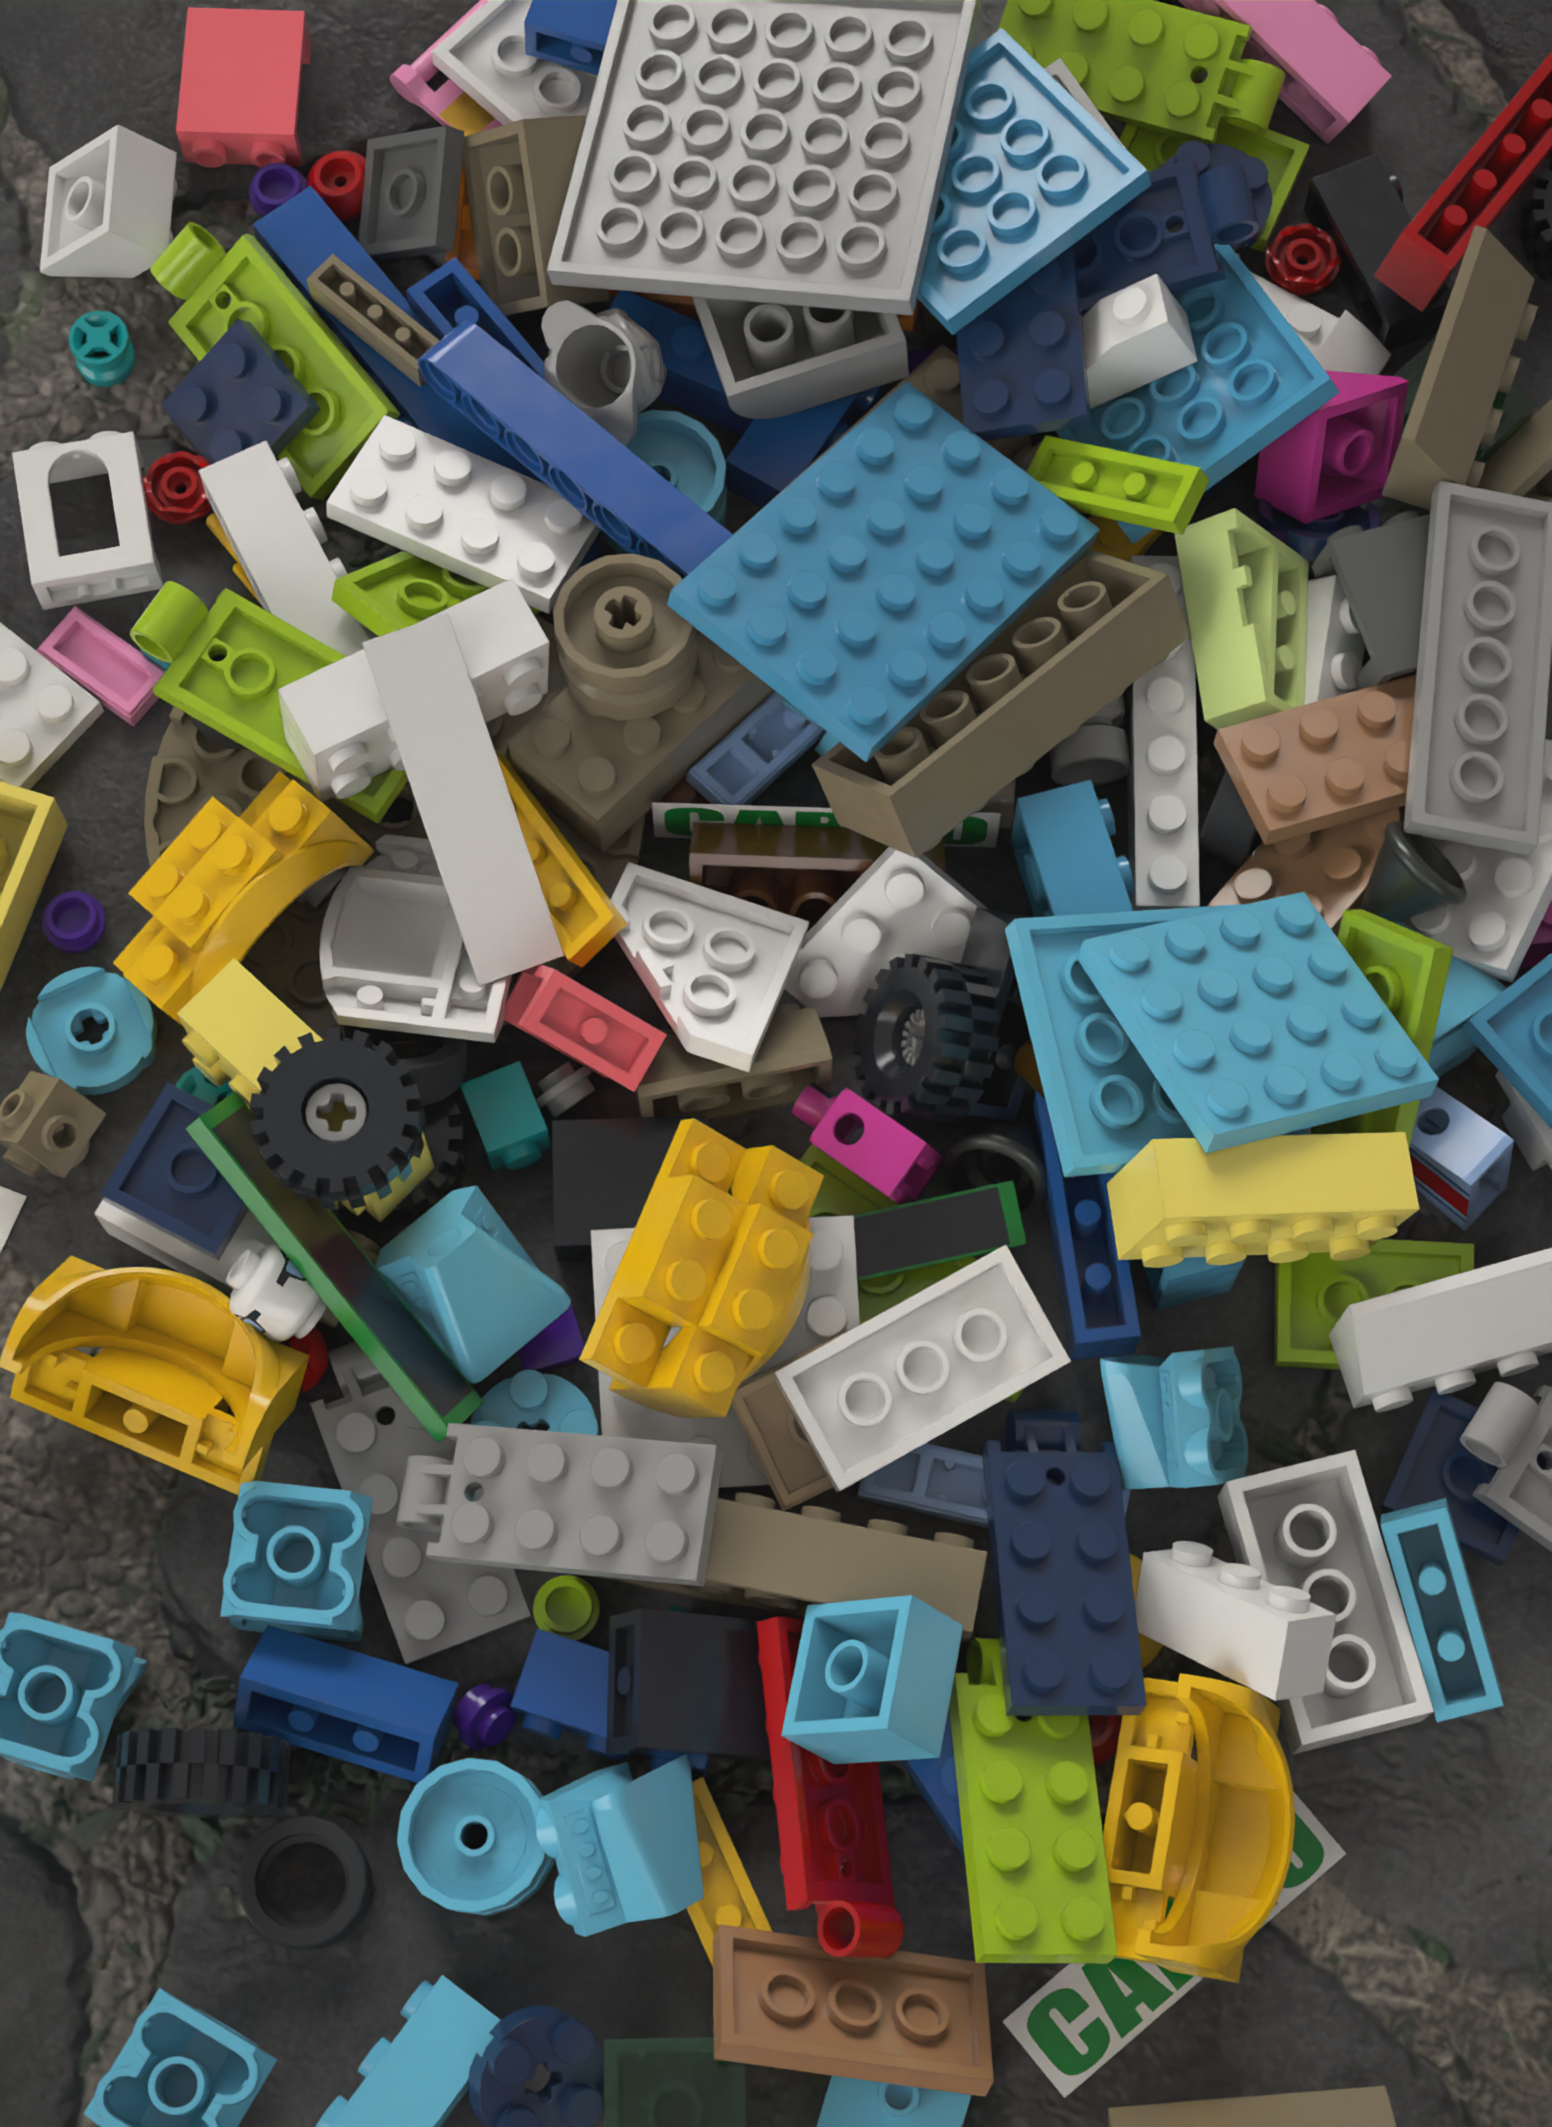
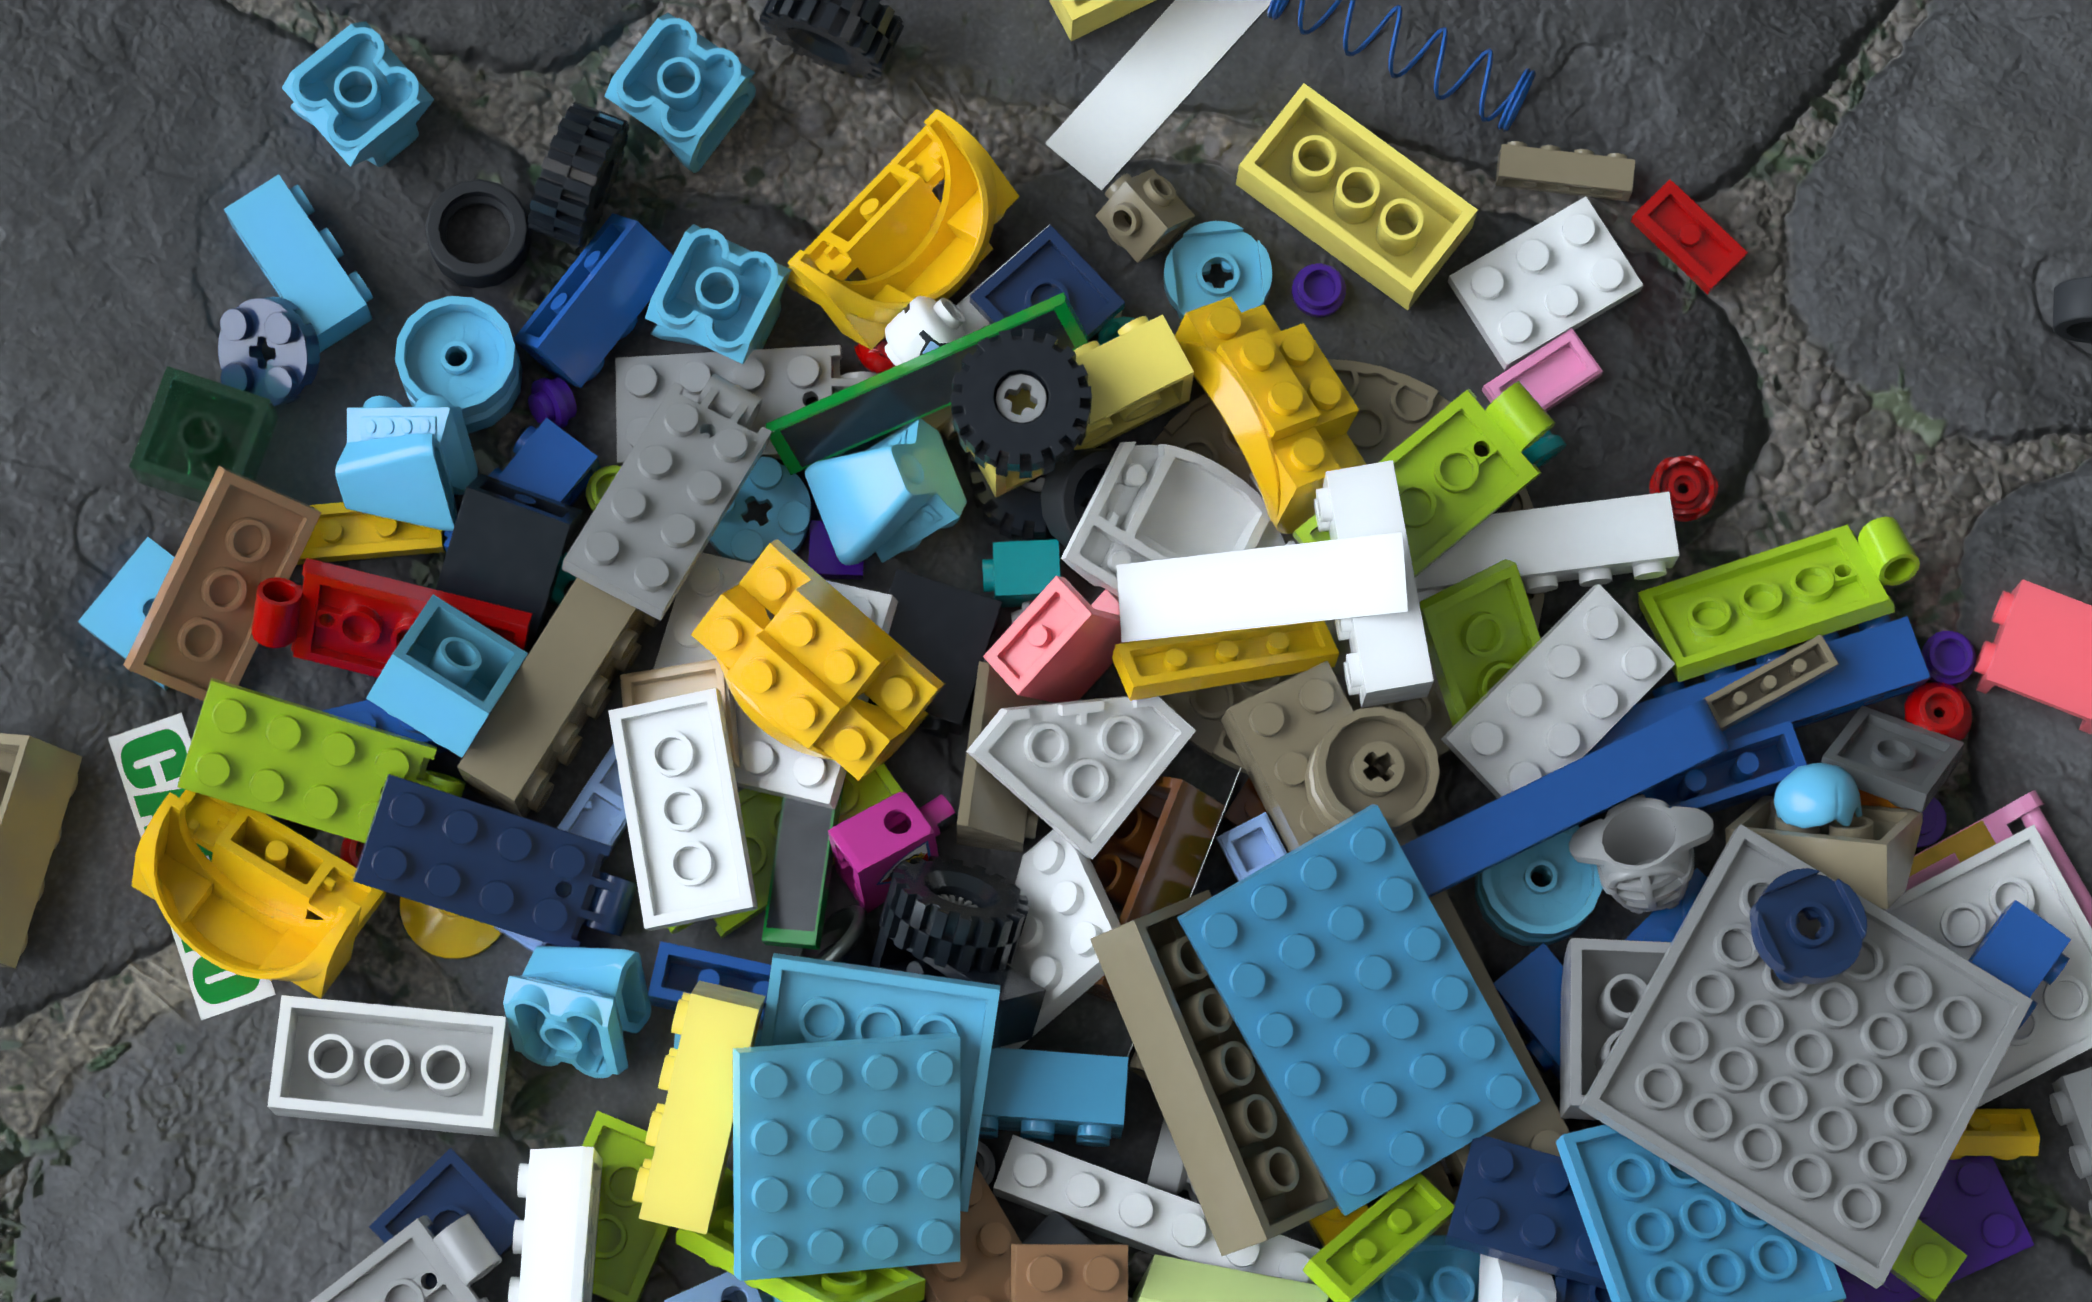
camera: 105 degrees right, 5 degrees up
white panel [12,431,163,610] -> none
white slope [40,125,177,278] -> none
teal wheel [68,310,136,387] -> none
dark blue plate [161,319,321,465] -> none
white brick [1135,1541,1337,1701] -> none
medium azure brick [1380,1498,1504,1722] -> none
none -> dark blue plate [1749,868,1868,984]
none -> medium azure hair [1774,763,1862,828]

